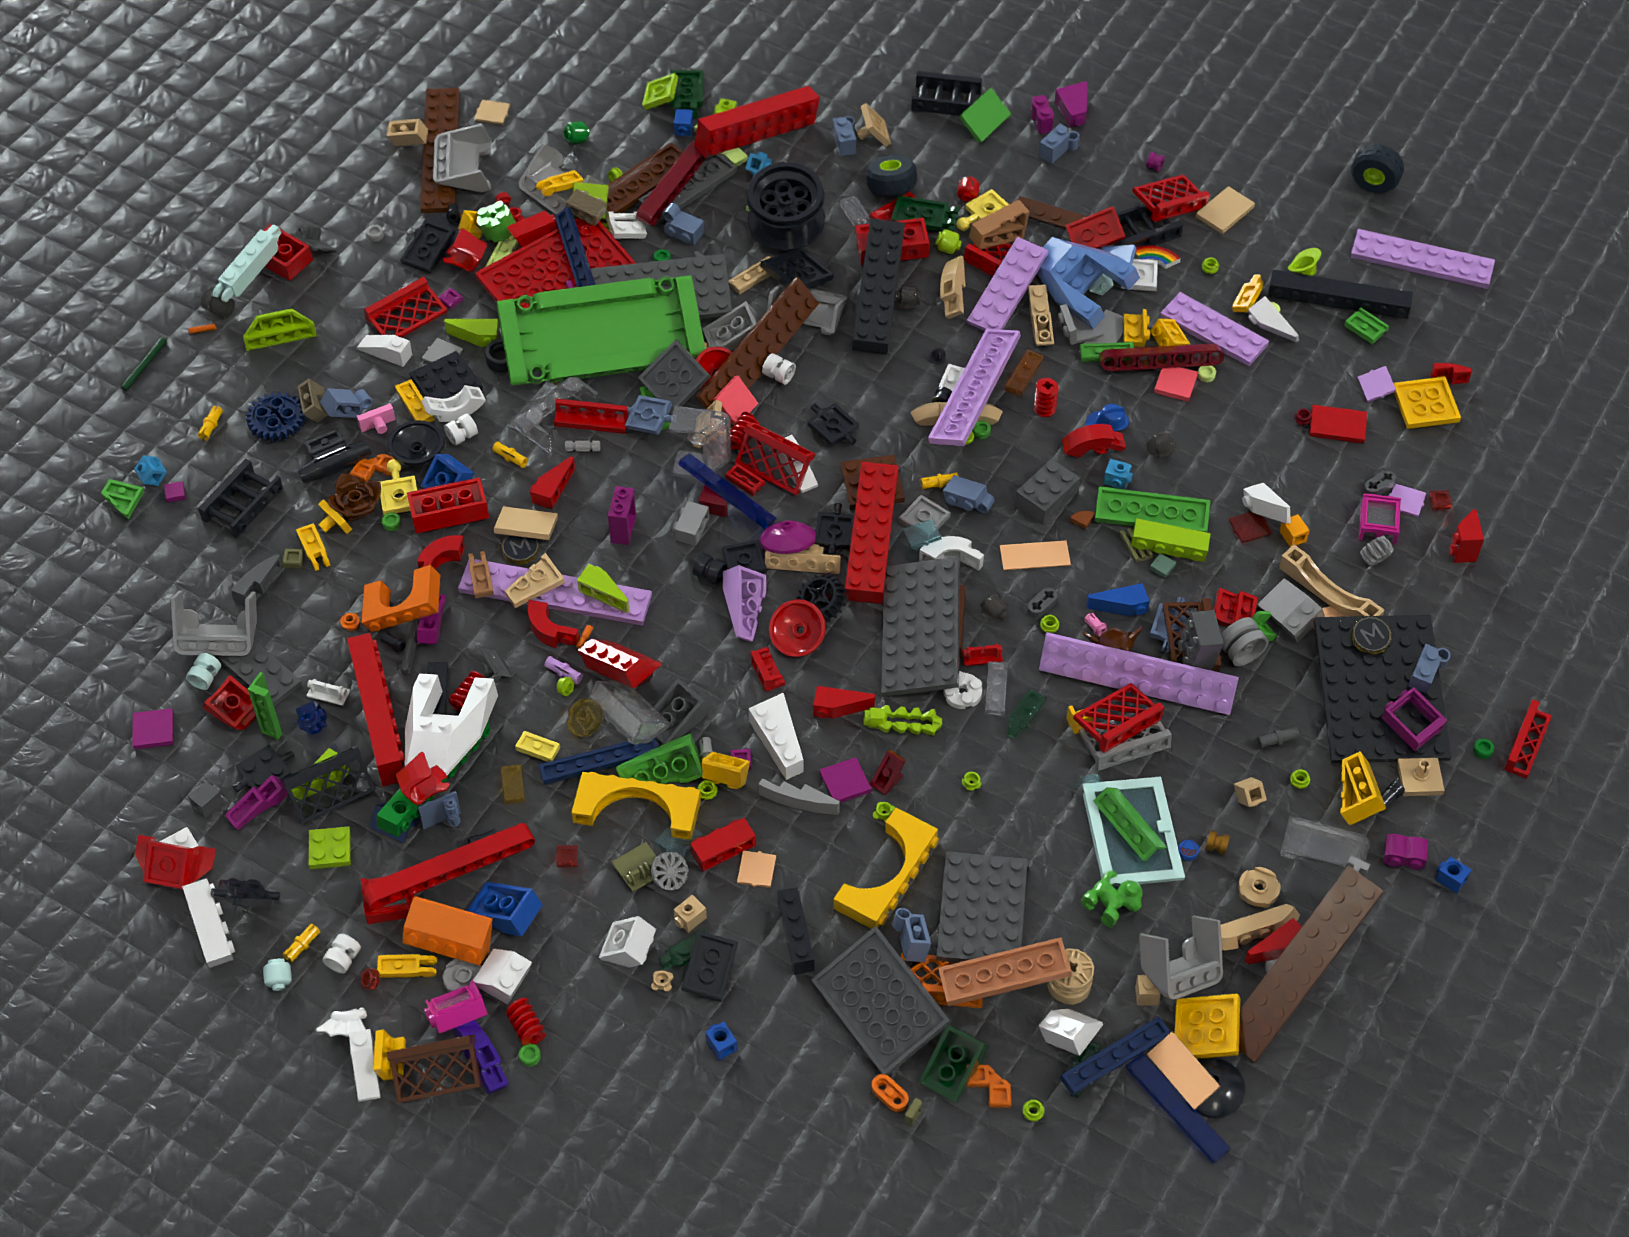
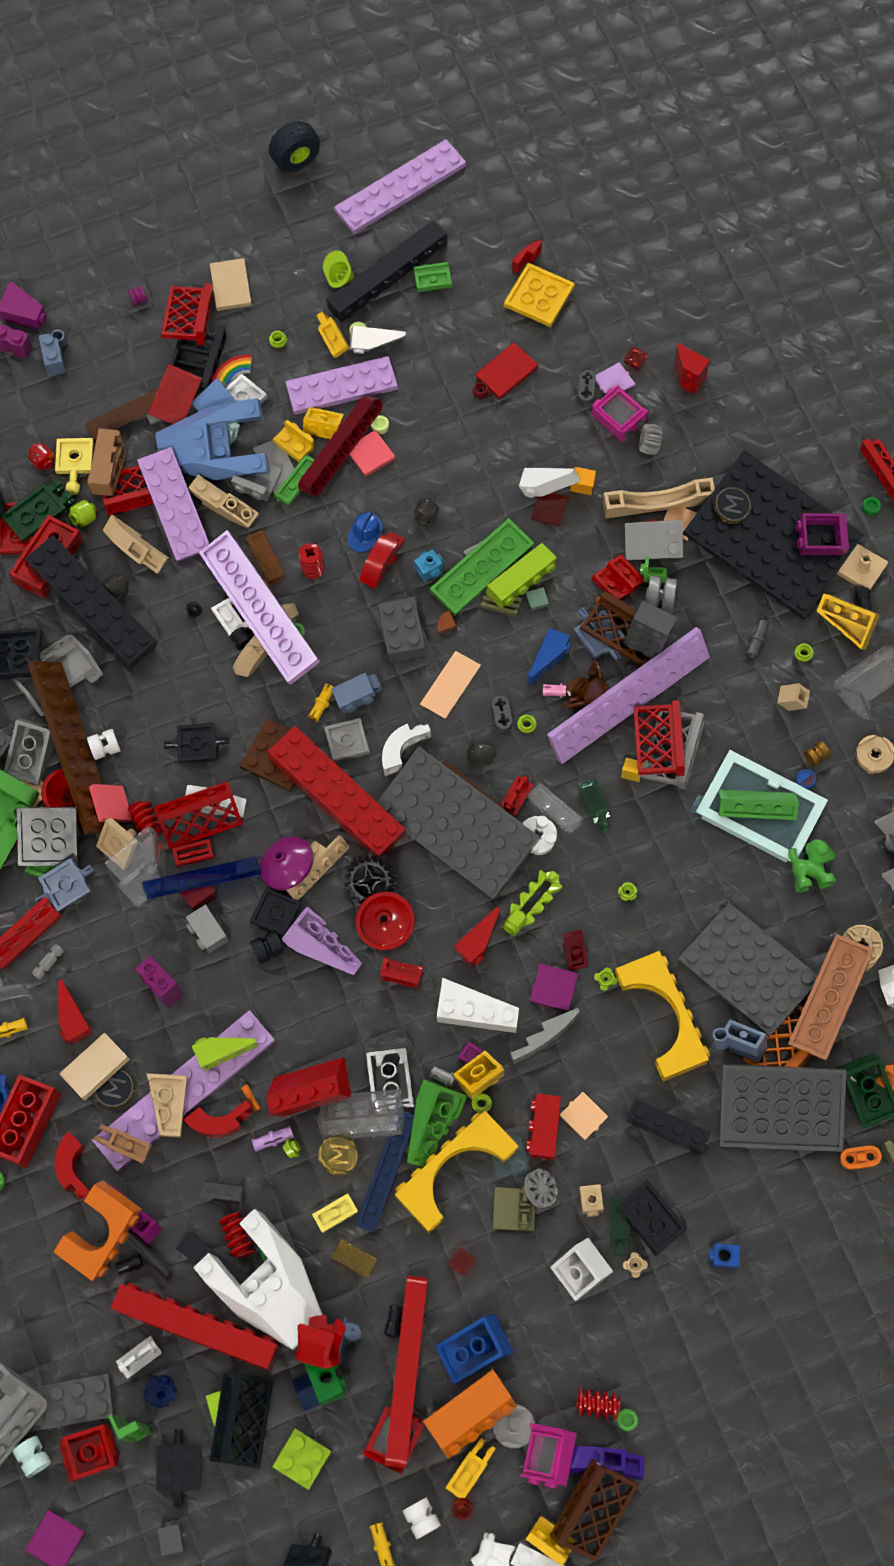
camera: 50 degrees left, 15 degrees up
magenta slope [225,775,288,830] -> none
orange plate [340,613,360,631] -> none
white slope [473,949,532,1005] -> none
black plate [814,503,854,555] -> none
clear light blue piece [903,519,942,549] -> none
lavender piece [1358,366,1396,402] -> none
sand blue hinge [1408,644,1451,693] -> none

